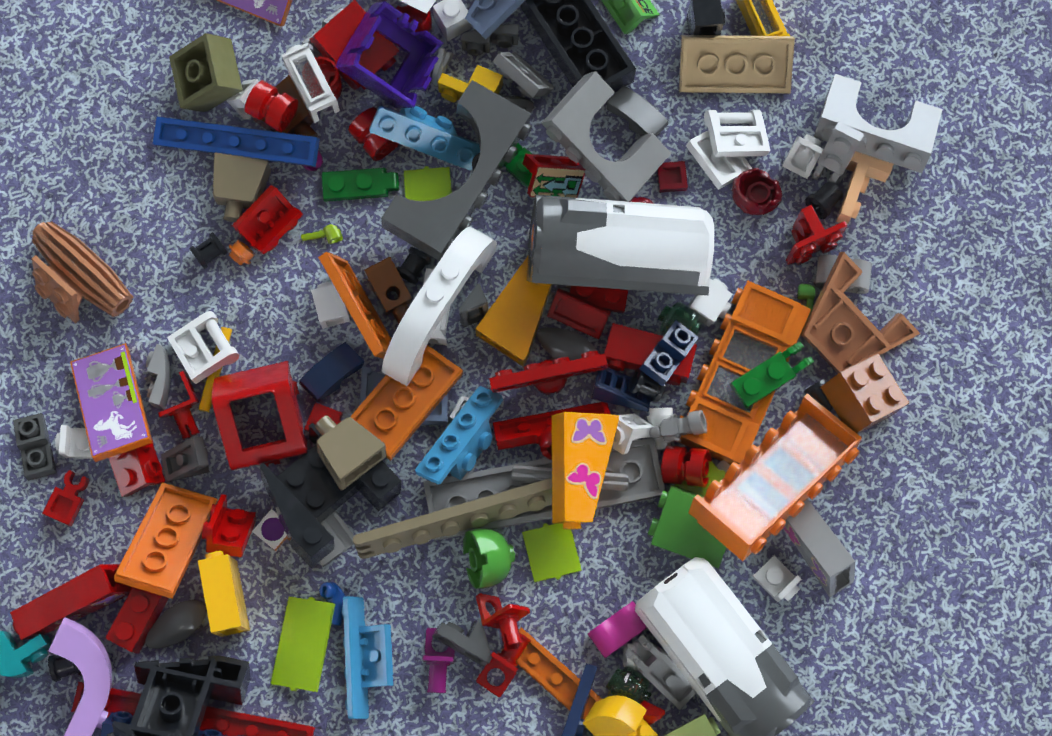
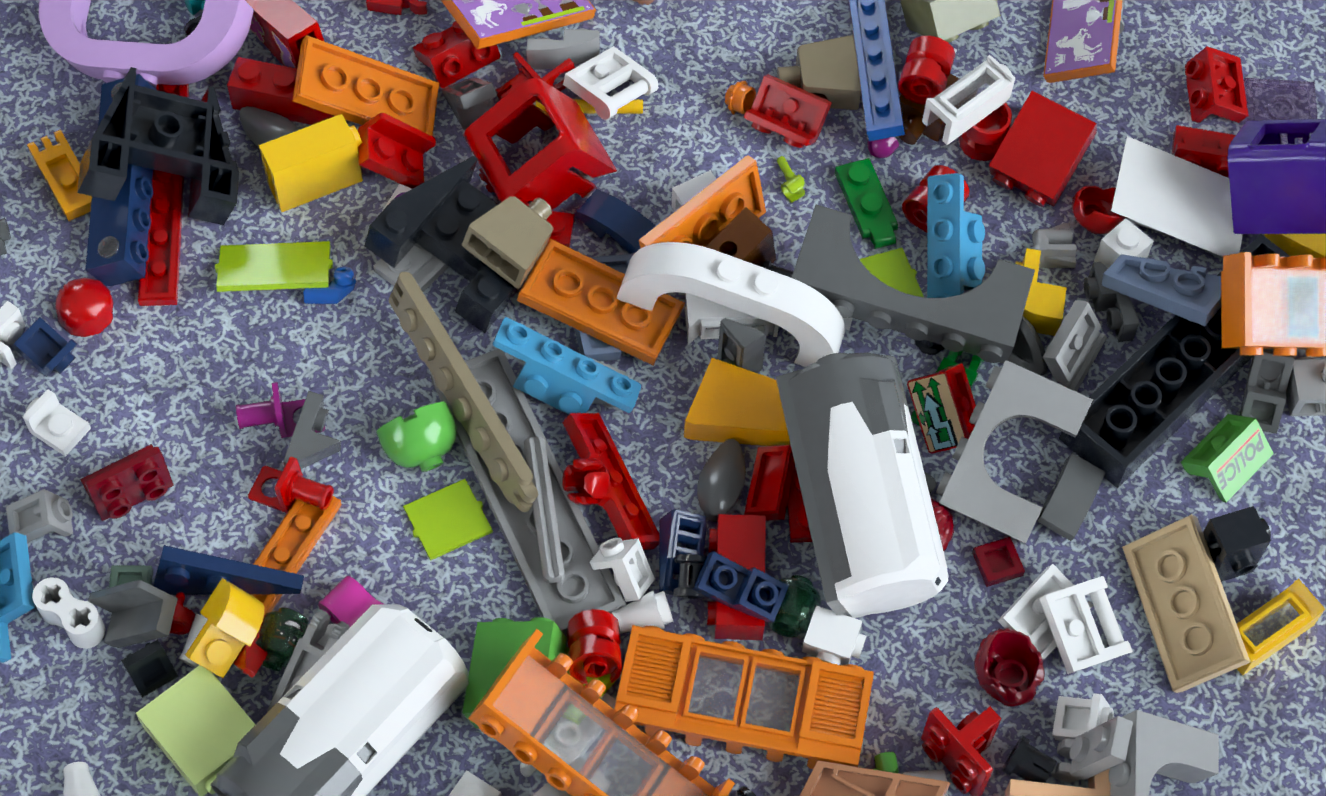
camera: 75 degrees right, 15 degrees down
black bush [189,232,228,269] -> none
dark purple piece [336,1,444,109] -> none
dark azure bracket [342,596,394,719] -> none
red bracket [476,593,530,651] -> none
red plate [489,351,608,395] -> none
light orange slope [552,412,619,529] -> none
light grey piece [649,410,707,442] -> none
green hinge [730,341,814,409] -> none

